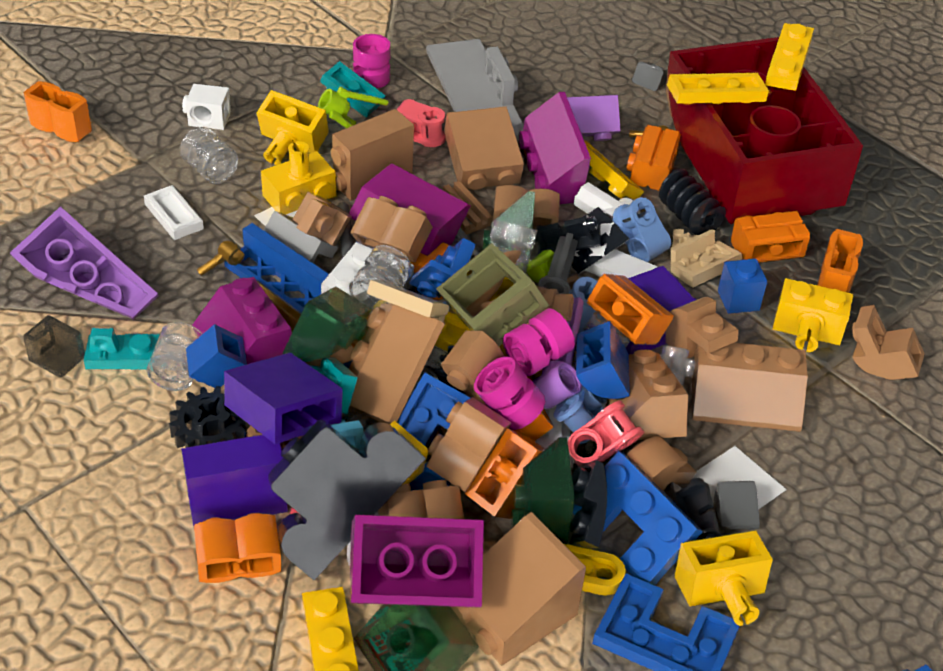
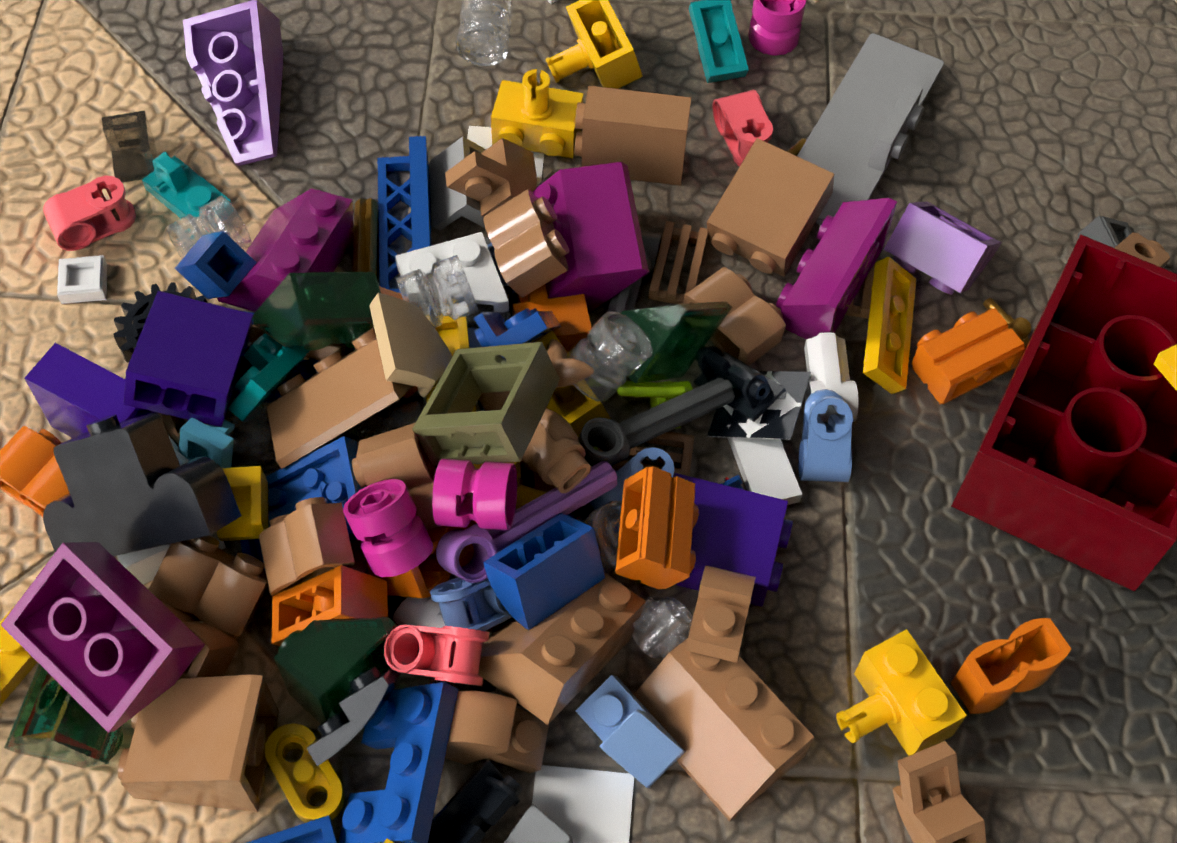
camera: 45 degrees right, 15 degrees up
white tile [144,185,204,240] -> none
pearl gold hand [197,241,245,276] -> none
lime plant [318,87,389,128] -> none
black piece [659,169,726,235] -> none
yellow plate [667,73,769,105] -> none
tan slope [671,229,742,288] -> none
blue brick [718,259,767,314] -> none
orange brick [731,211,810,263] -> none
none -> coral piece [43,176,136,251]
none -> white tile [57,255,107,304]
none -> light blue slope [575,675,686,788]

